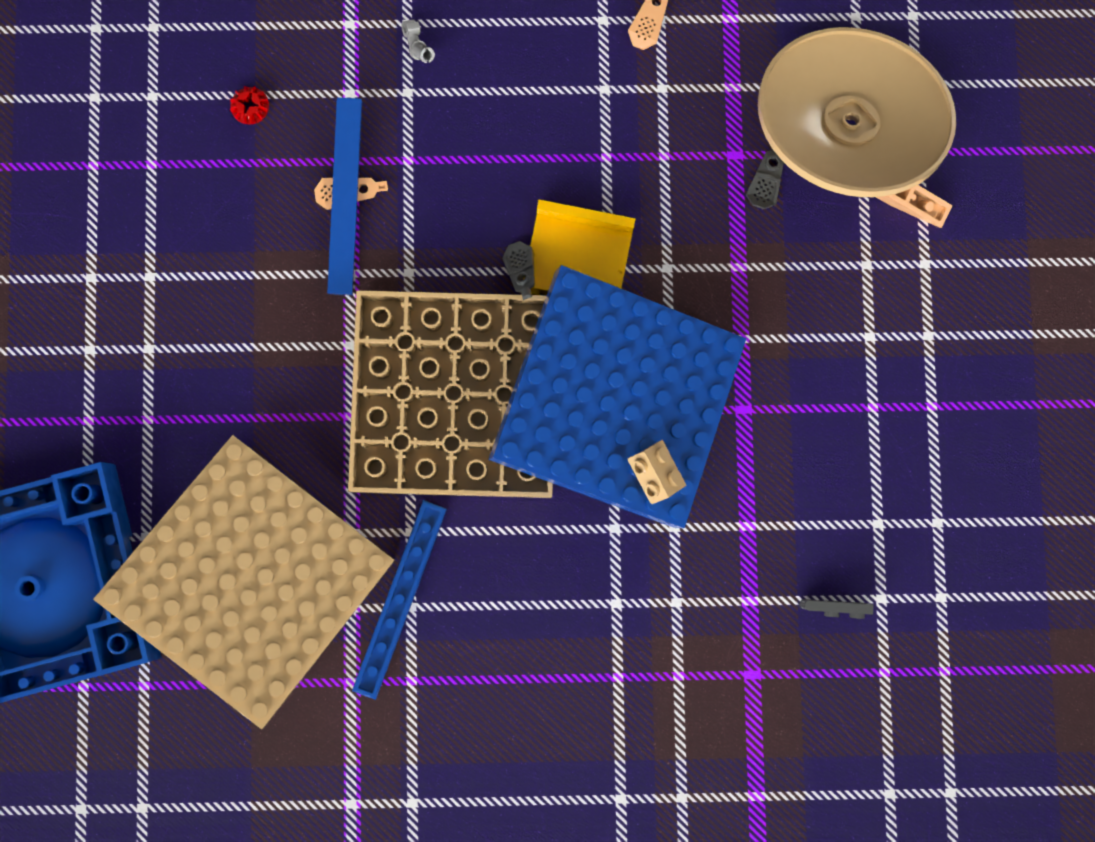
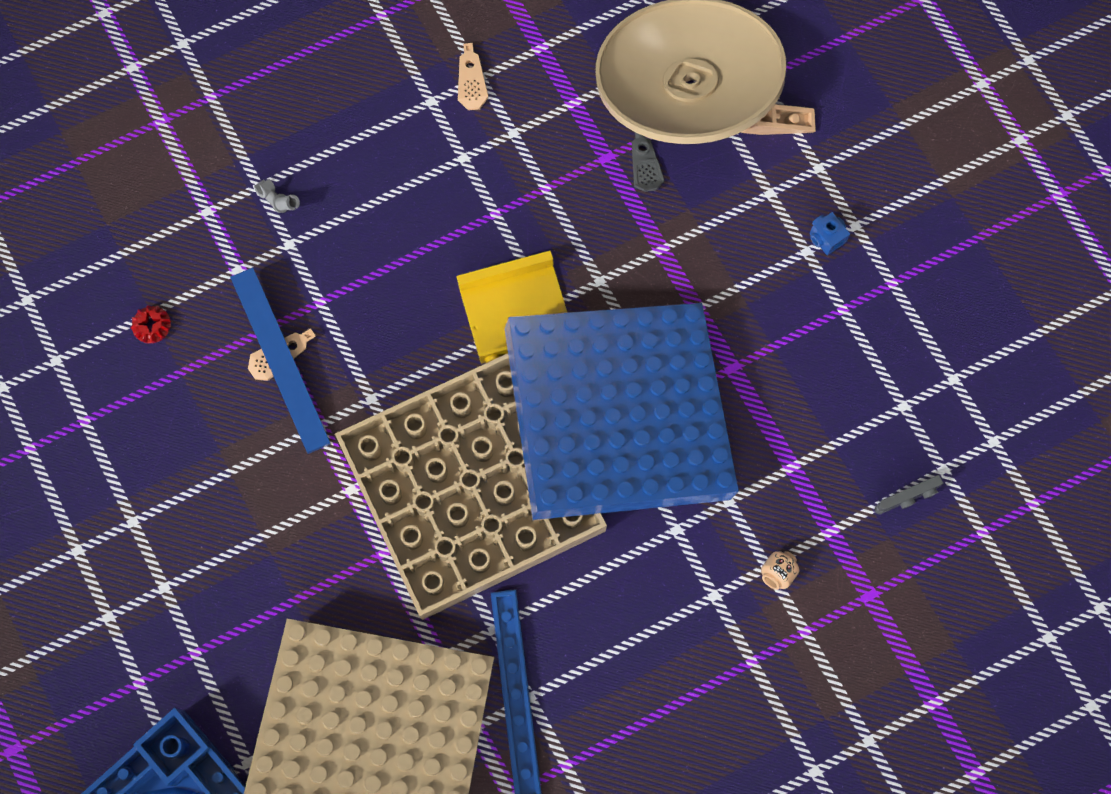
camera: 25 degrees left, 10 degrees down
dark grey piece [502,241,535,300] -> none
tan bracket [628,440,687,504] -> none
none -> light nougat head [761,551,800,590]
none -> blue brick [810,212,850,256]

